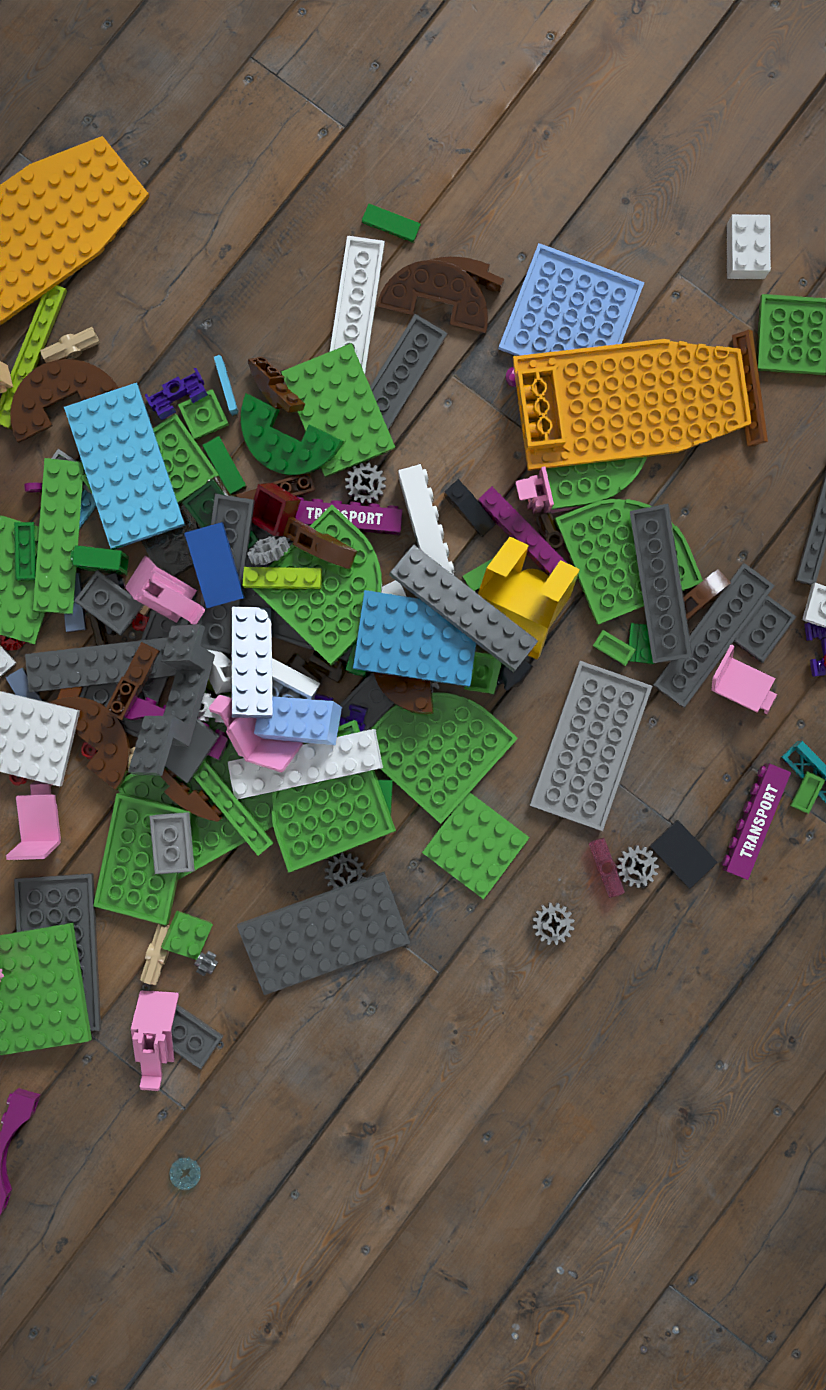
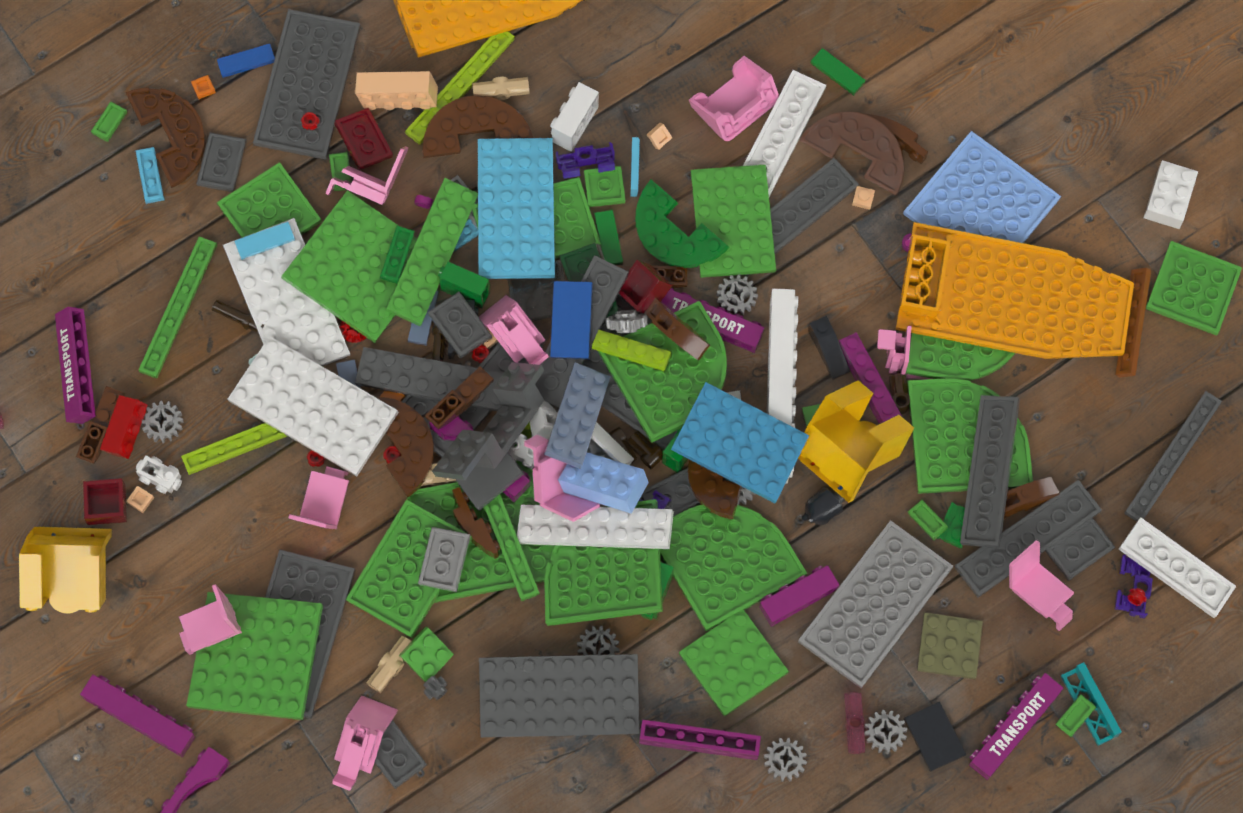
camera: 20 degrees right, 15 degrees down
reddish brown slope [248,357,305,413] -> none
plate [389,545,538,672] -> none
bright green plate [464,652,501,694] -> none
none -> white brick [550,82,599,152]
none -> magenta brick [639,720,761,760]
none -> light nougat plate [647,123,672,150]
none -> bright pink windscreen [689,56,779,141]
none -> magenta brick [759,565,840,627]
none -> light nougat plate [852,186,875,210]
none -> olive plate [917,612,983,679]

